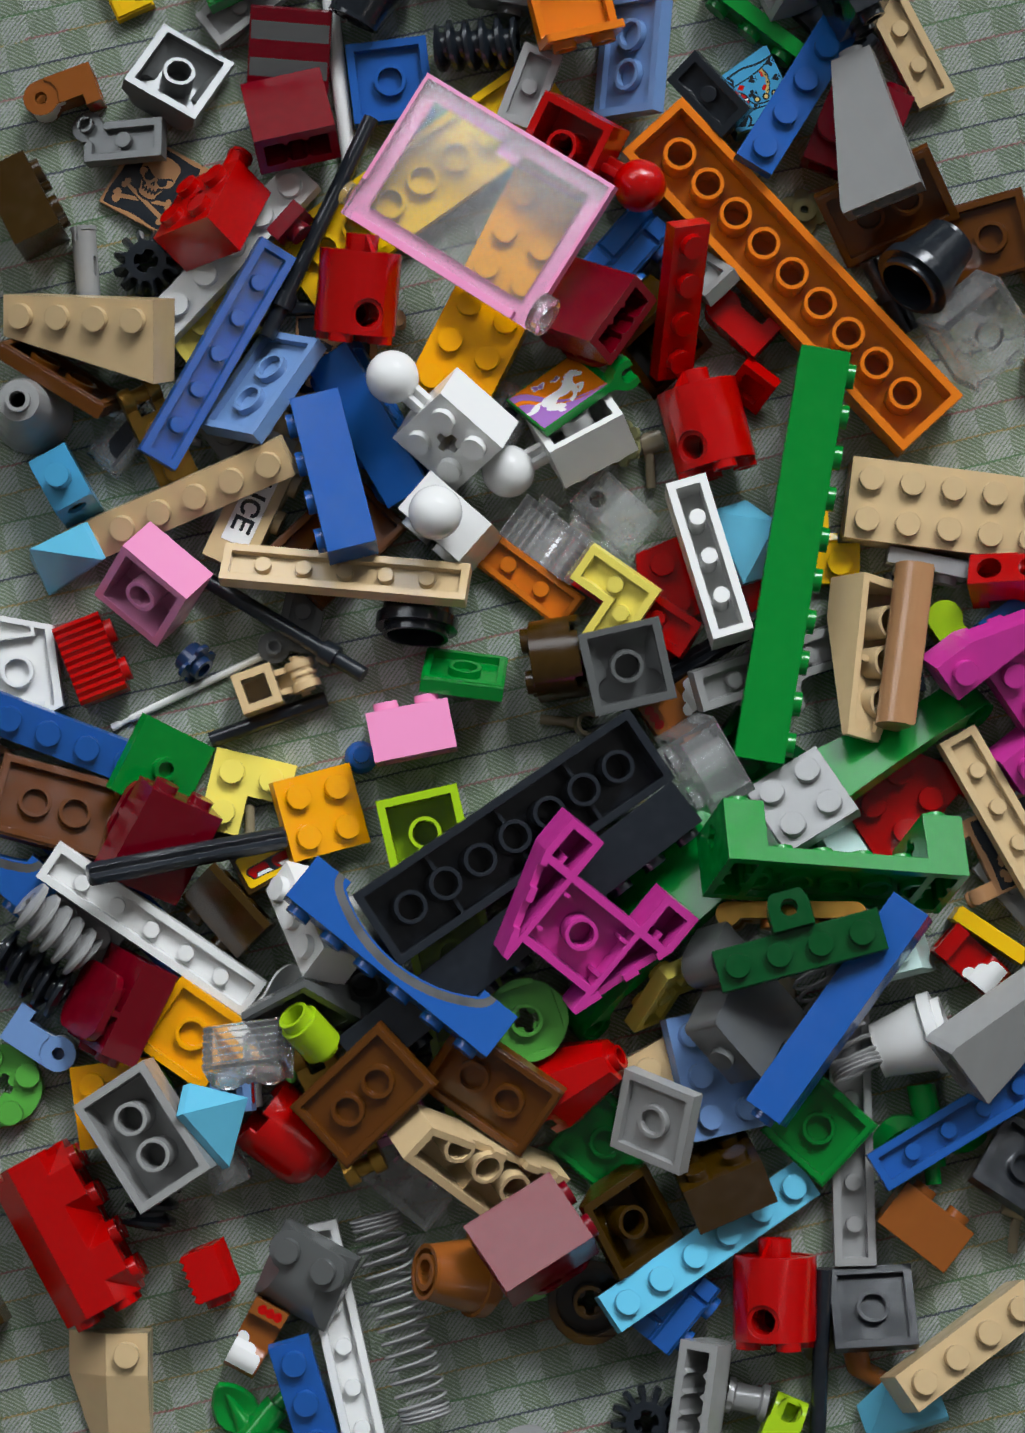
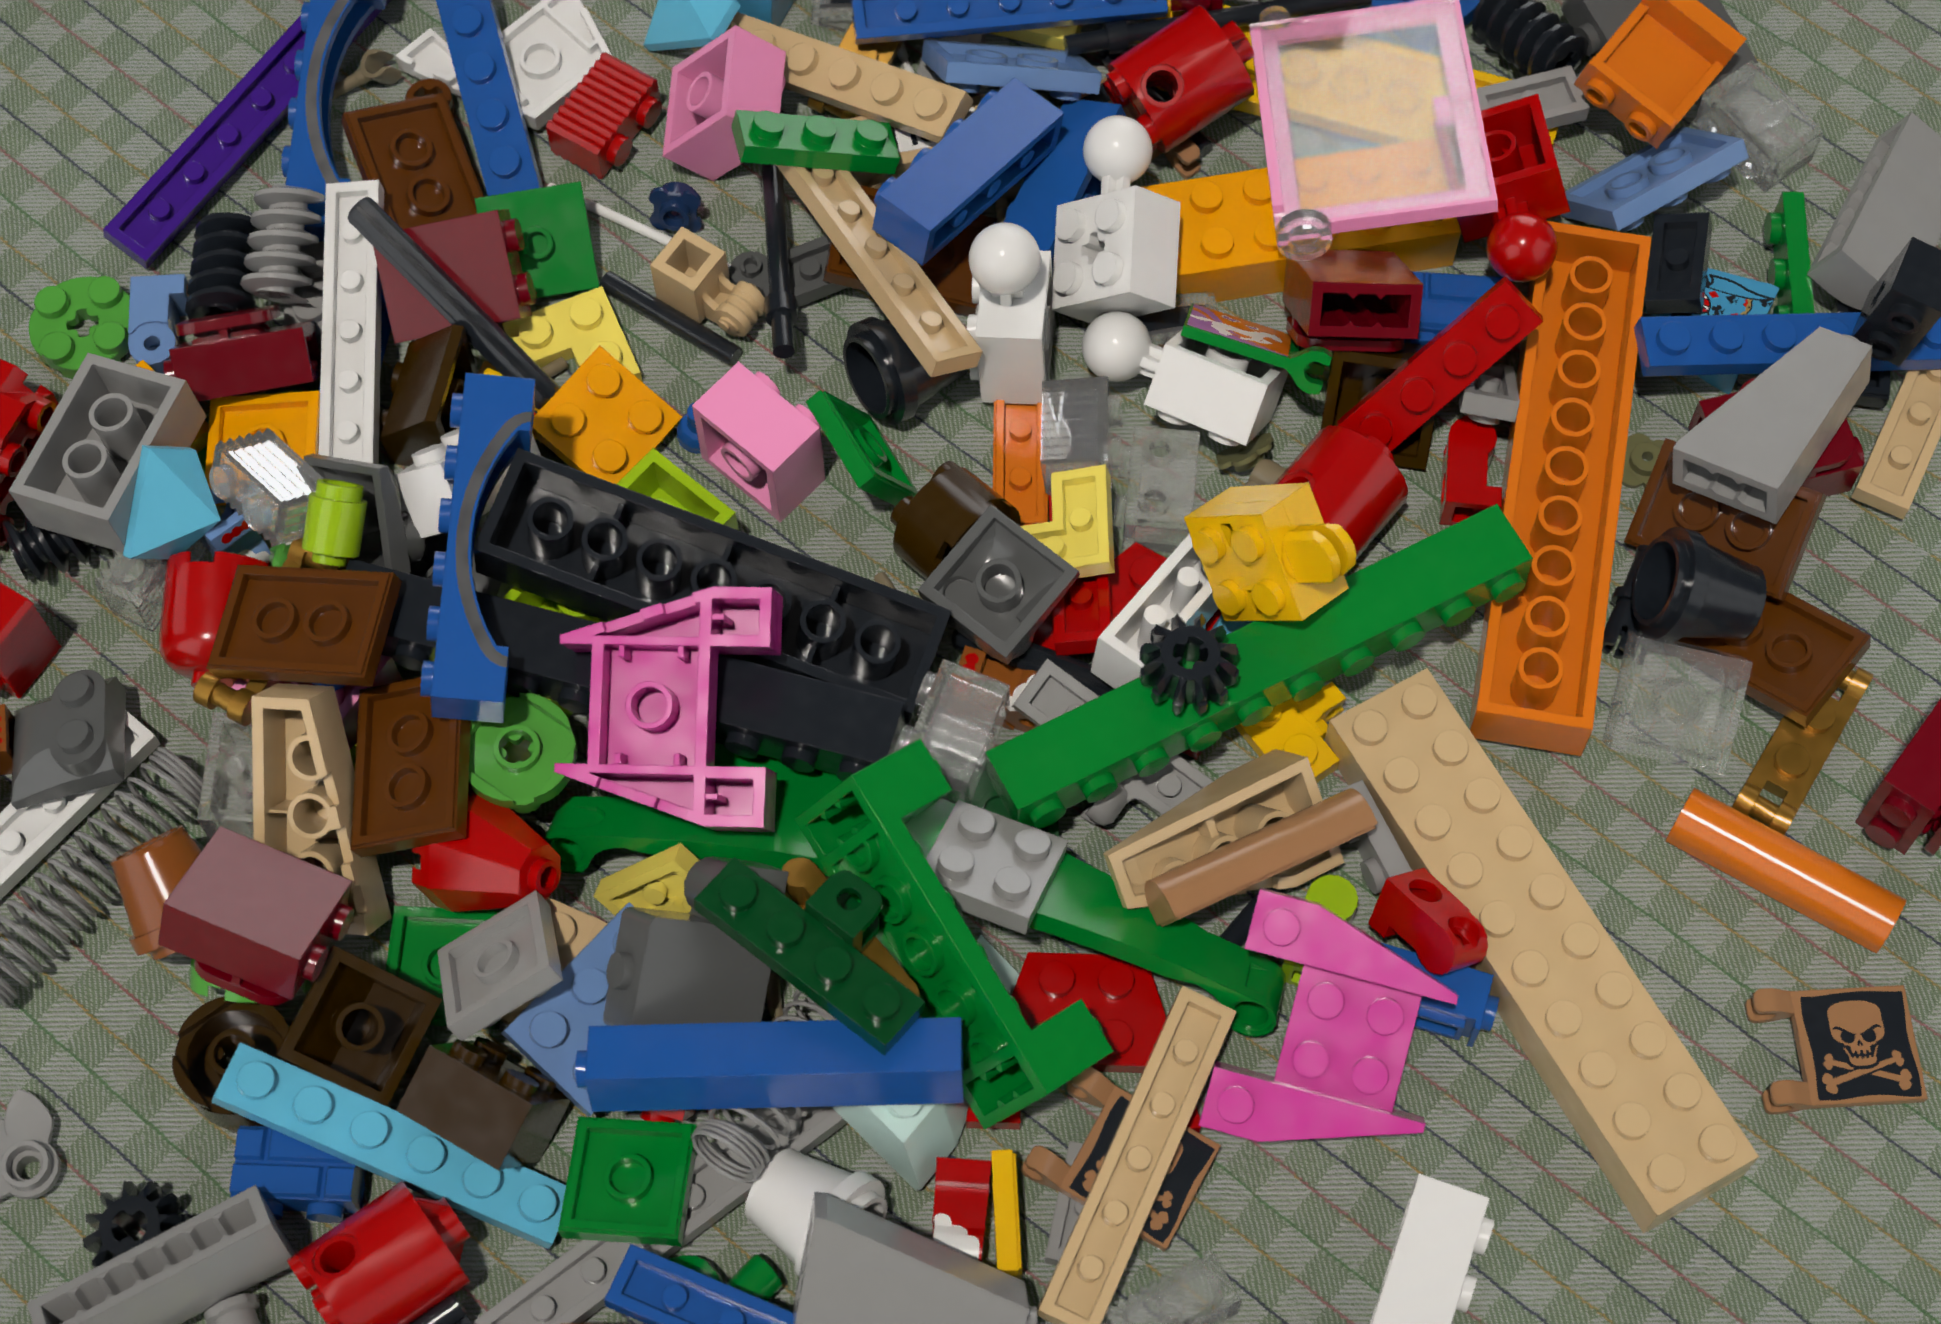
camera: 55 degrees right, 20 degrees down
red plate [734,356,782,415] -> none
none -> green plate [731,110,900,174]
none -> black gear [1139,613,1239,716]
none -> yellow brick [1184,482,1357,621]

